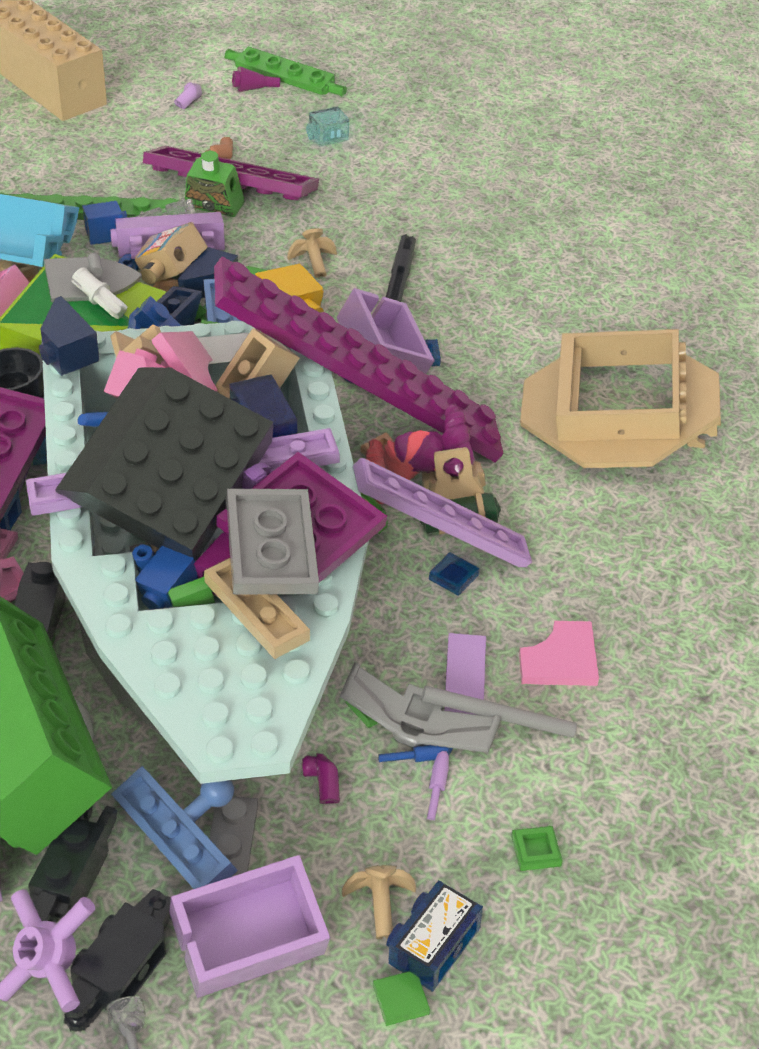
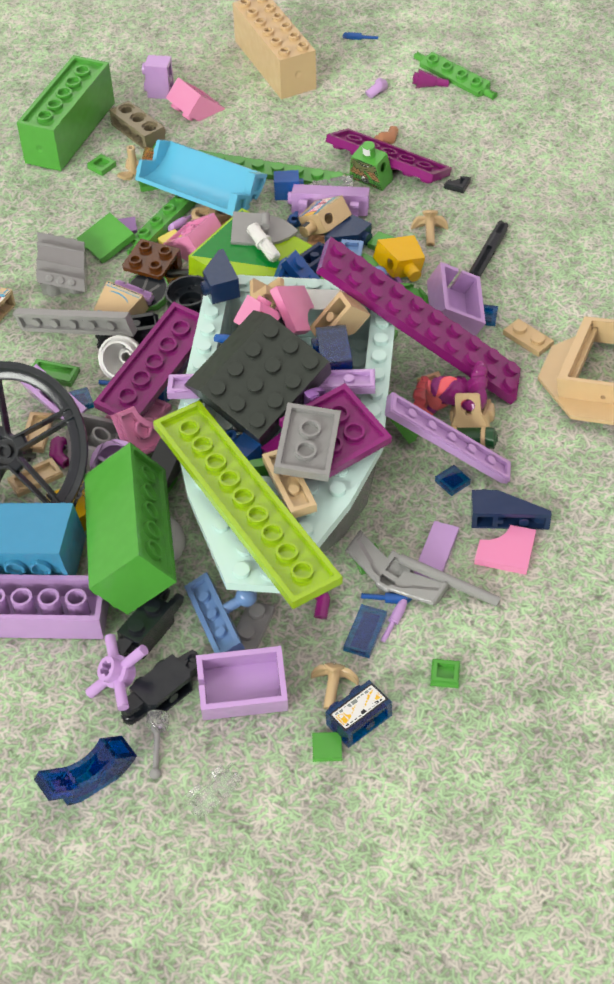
camera: 20 degrees right, 5 degrees up
clear light blue brick [306,106,349,147] -> none
none -> lime plate [153,400,343,609]
none -> blue piece [343,32,379,40]
none -> clear blue tile [343,604,387,659]
none -> black tile [444,176,471,193]
none -> dark blue slope [470,489,552,530]
none -> tan plate [503,318,554,357]

